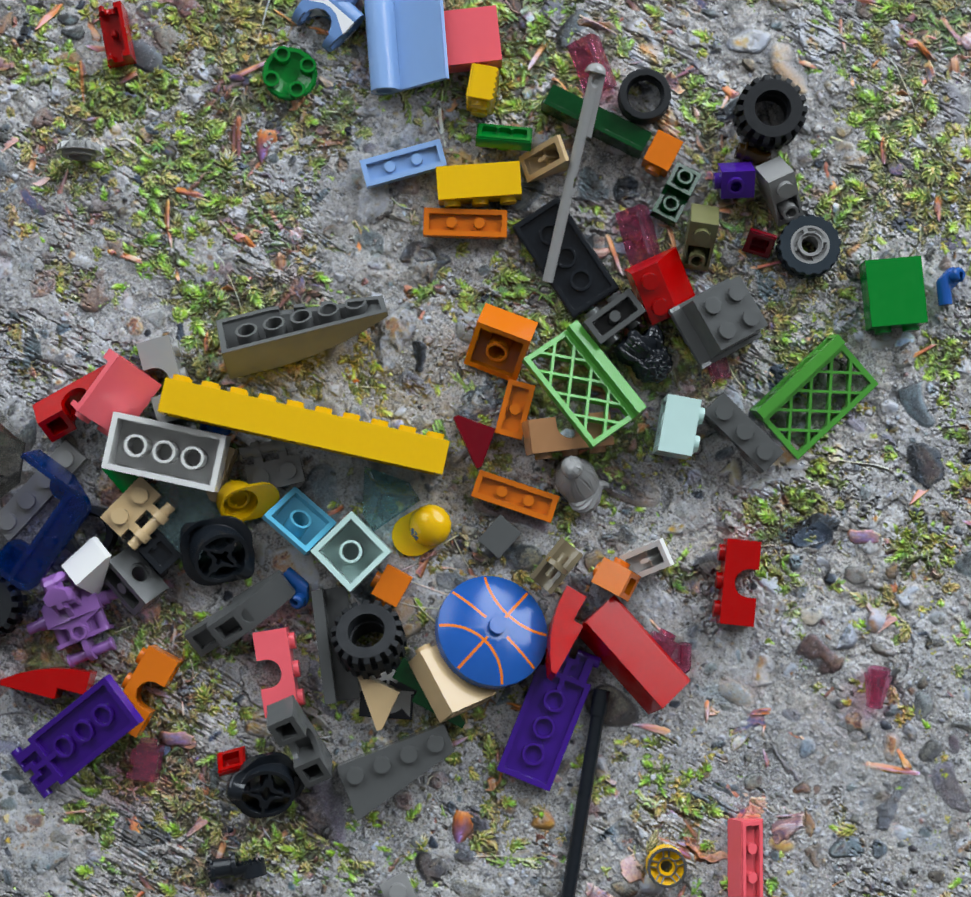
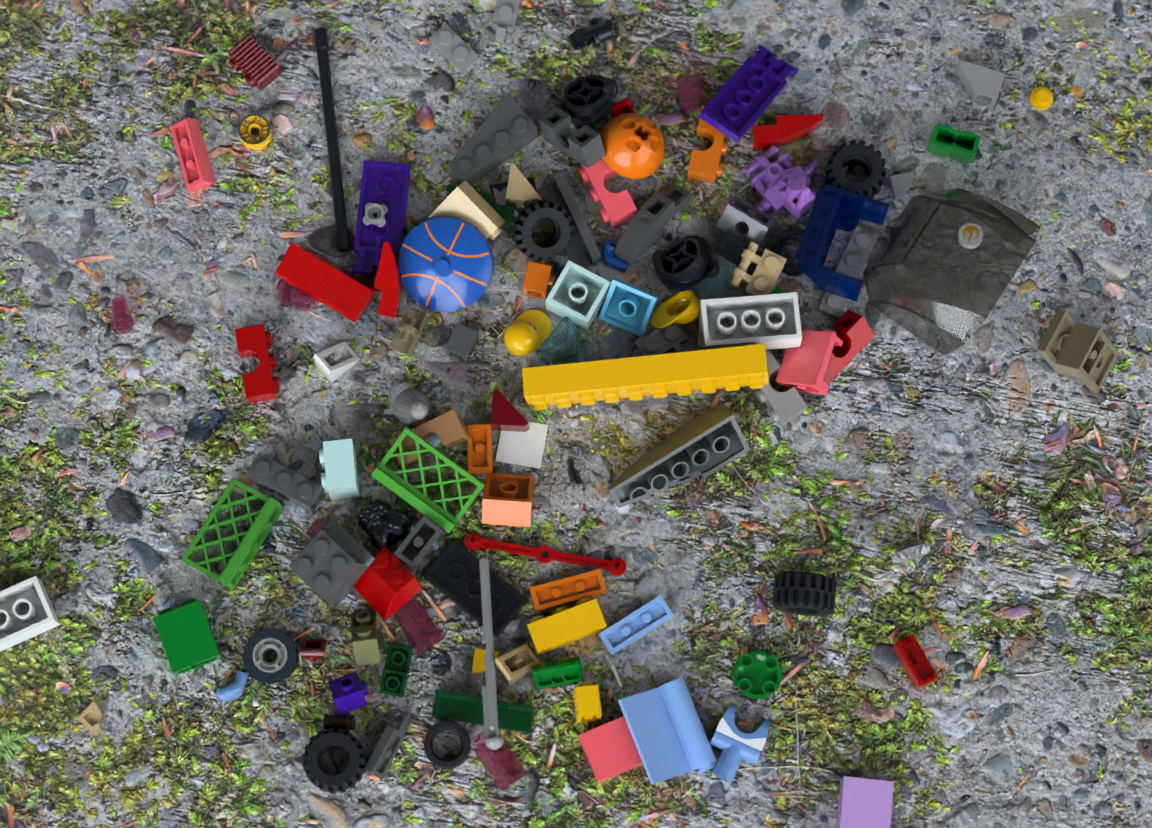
camera: 160 degrees right, 10 degrees down
white slope [61,536,111,594] -> none
orange plate [471,470,560,523] -> none
orange brick [591,557,641,602] -> none
orange brick [641,129,683,177] -> none
light grey slope [755,156,803,227] -> none
blue arm [936,267,965,306] -> none
none -> medium blue arm [216,671,249,701]
none -> light grey plate [362,203,388,227]
none -> dark grey hinge [364,709,411,779]
none -> red piece [464,533,626,576]
none -> yellow tile [472,648,500,674]
none -> white sticker [495,421,548,469]
none -> orange piece [599,113,665,179]
none -> black tyre [772,571,837,616]

